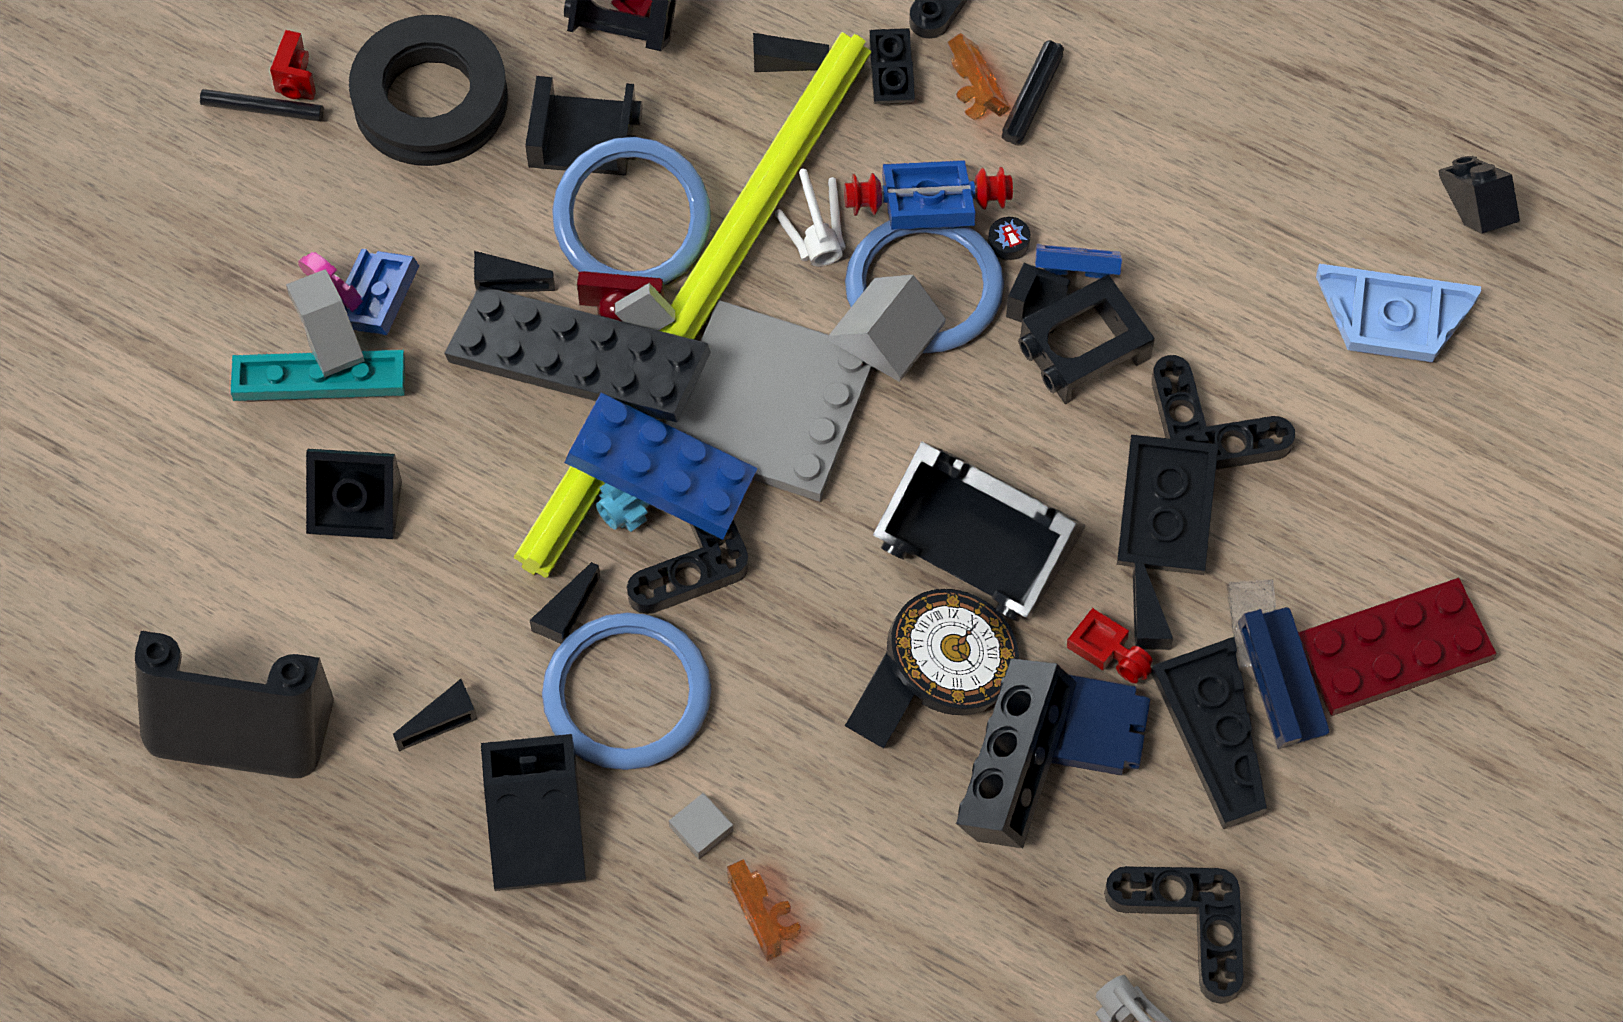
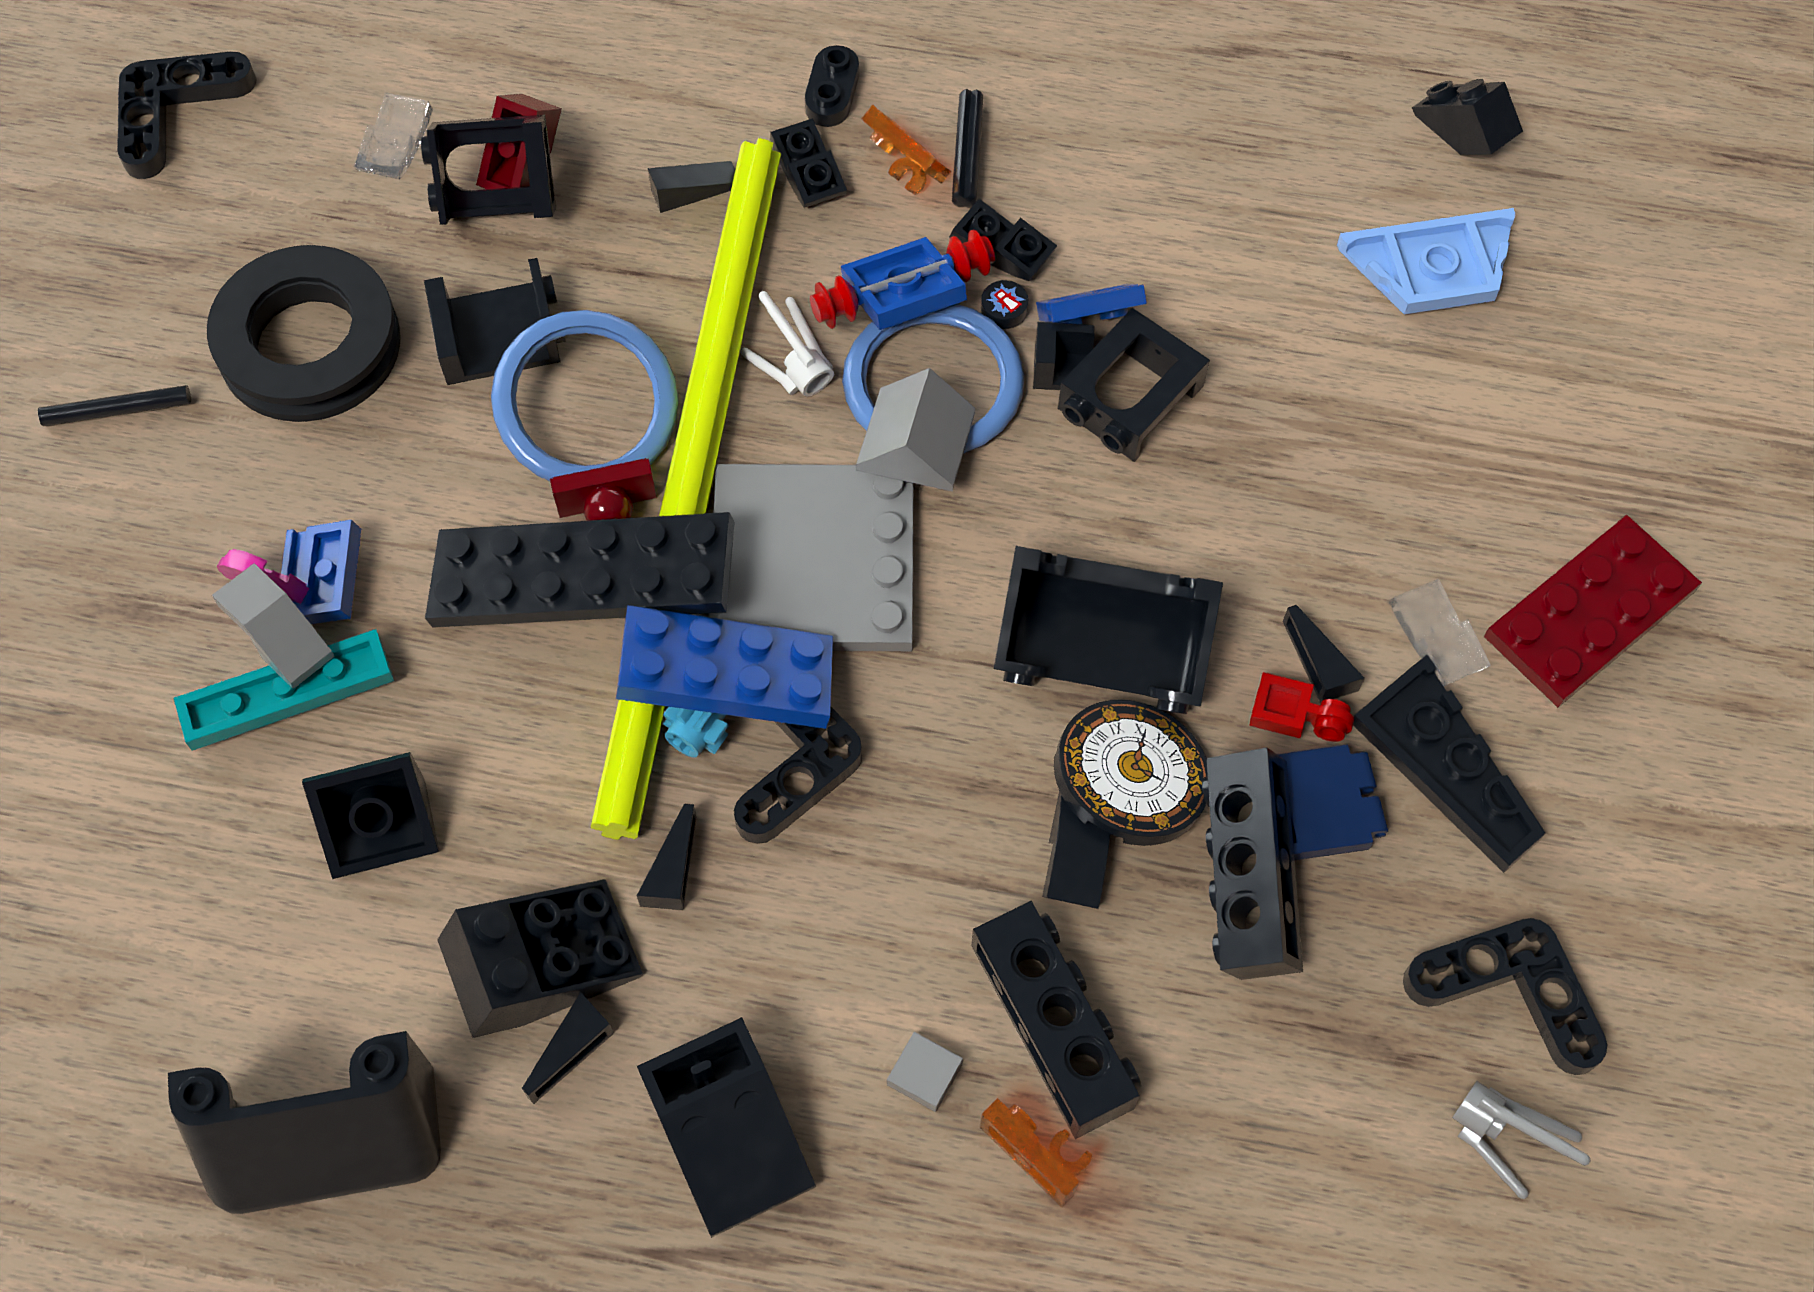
camera: 20 degrees left, 0 degrees up
red bracket [270,30,316,100] -> none
black piece [474,251,555,292] -> none
medium blue wedge [542,613,712,770] -> none
light grey tile [615,283,675,330] -> none
black plate [1116,434,1218,575] -> none
black beam [1151,355,1295,470] -> none
dark blue panel [1238,607,1329,749] -> none
none -> black slope [437,879,643,1038]
none -> black slope [949,198,1057,281]
none -> black brick [971,900,1141,1139]

